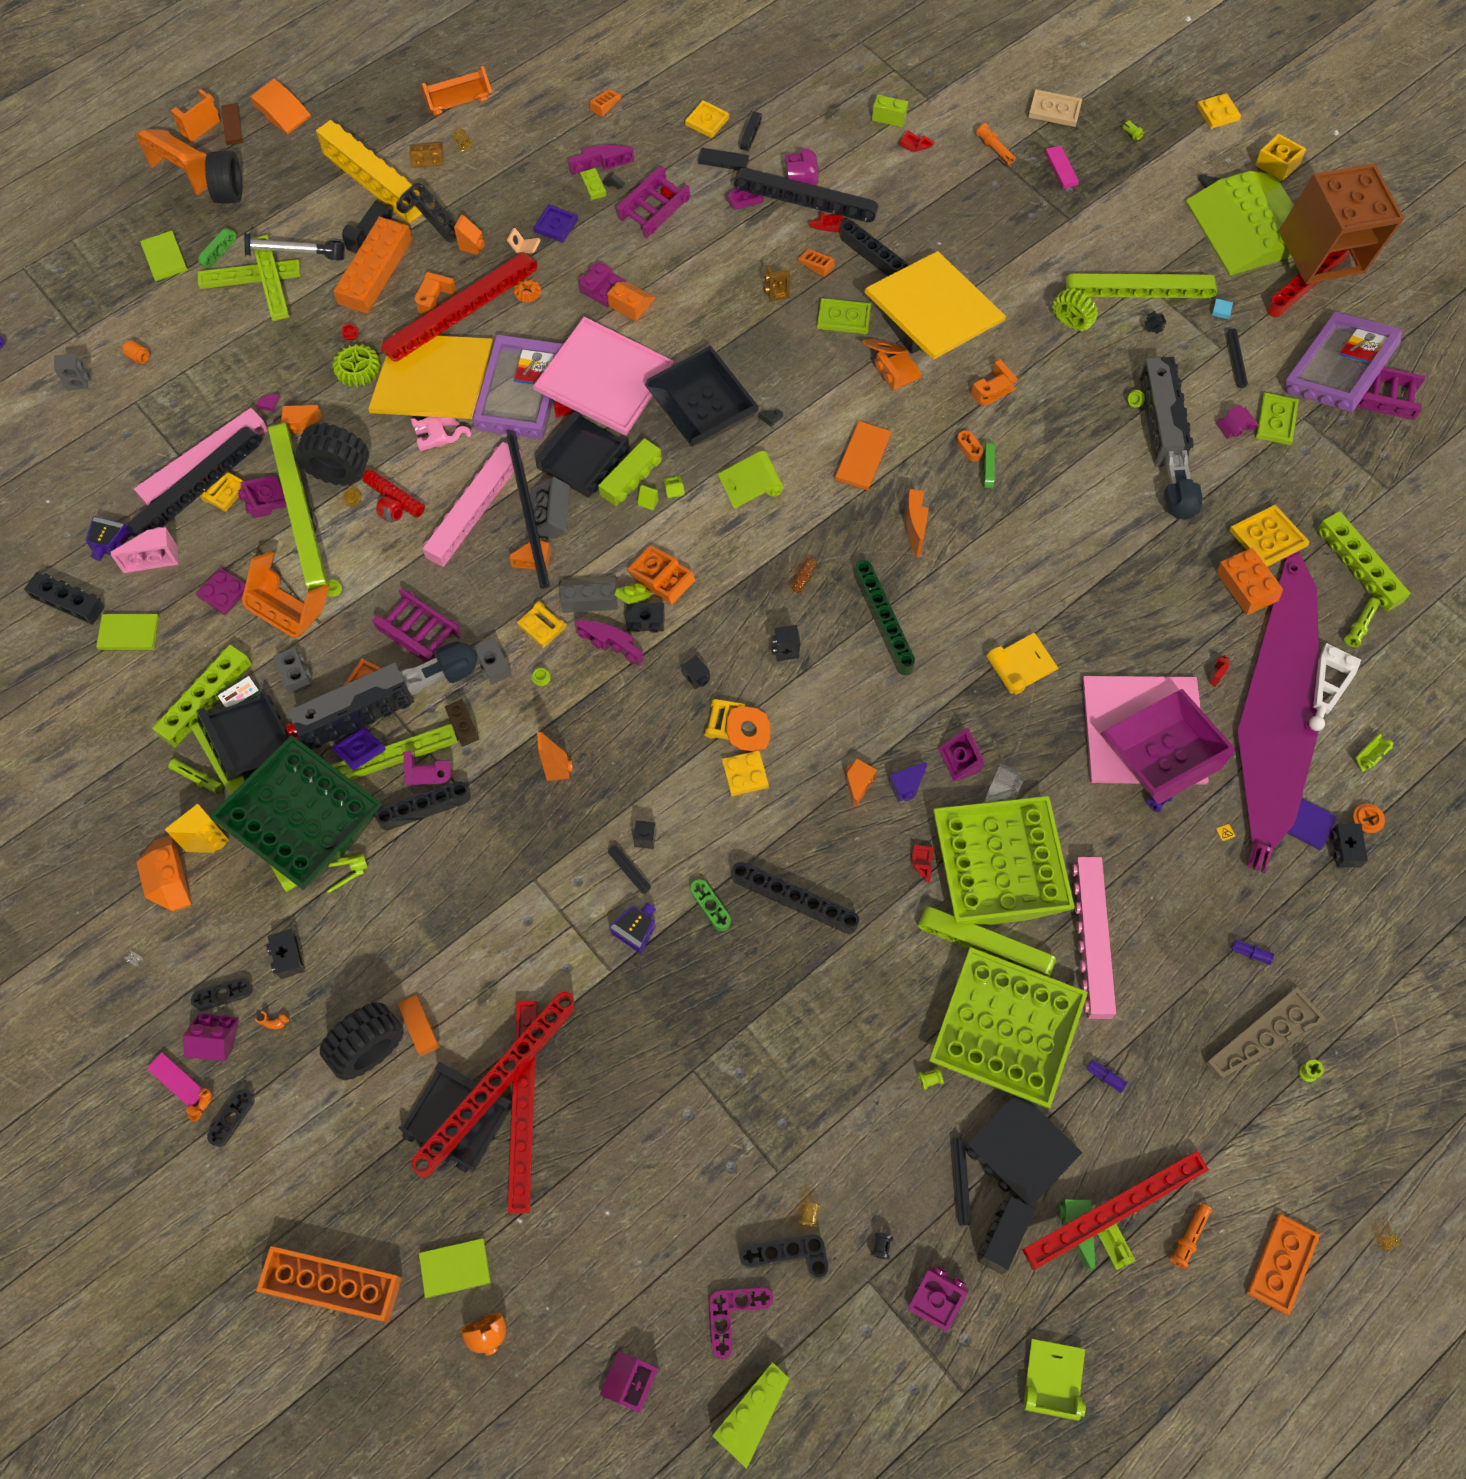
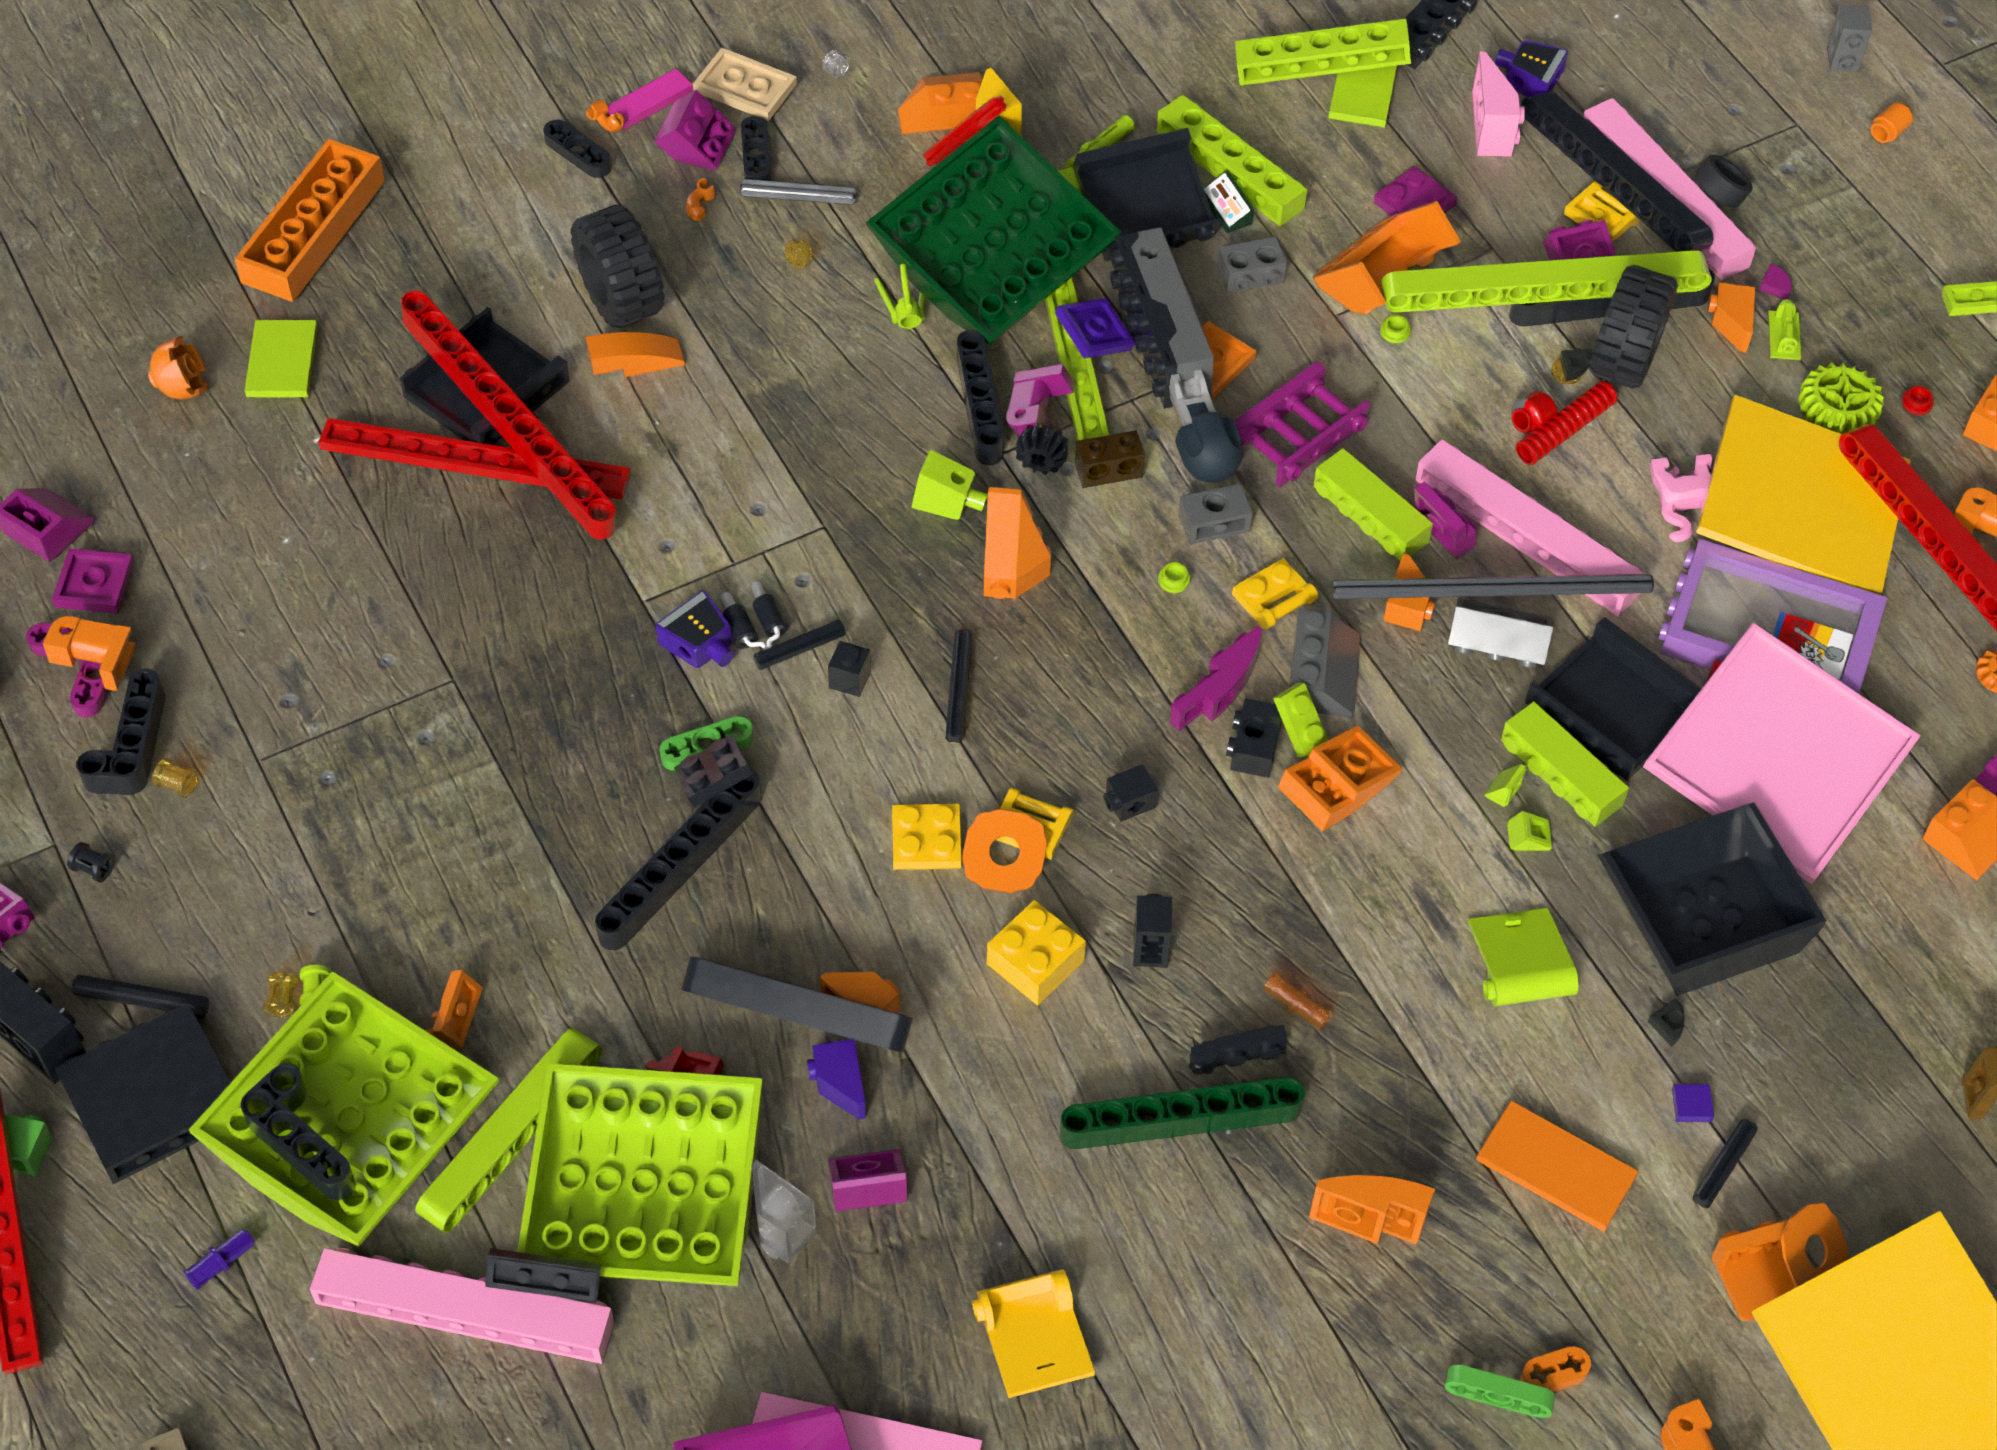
camera: 100 degrees right, 10 degrees down
black brick [266,929,305,979] -> none
lime tile [817,298,872,334] -> none
none -> orange piece [43,616,136,691]
none -> magenta plate [52,548,135,614]
none -> black beam [241,1064,355,1200]
none -> clear yellow bush [262,972,299,1018]
none -> orange plate [426,970,483,1049]
none -> black tile [485,1248,602,1302]
none -> black plate [674,735,752,808]
none -> black beam [681,956,913,1053]
none -> tan plate [693,48,797,121]
none -> black piece [720,582,789,650]
none -> axle [740,179,857,205]
none -> clear yellow plate [785,240,812,269]
none -> lime torso [911,450,988,520]
none -> red axle [923,96,1007,166]
none -> black axle [945,629,972,743]
none -> yellow brick [987,900,1086,1006]
none -> black gear [1016,422,1069,475]
none -> black hinge [1189,1025,1287,1075]
none -> lime brick [1235,19,1411,86]
none -> lime brick [1313,448,1433,561]
none -> magenta plate [1414,481,1477,560]
none -> pearl dark grey tile [1560,349,1592,381]
none -> dark purple tile [1672,1084,1714,1122]
none -> black axle [1692,1119,1758,1208]
none -> black tyre [1694,155,1753,208]
none -> lime hinge [1768,299,1801,360]

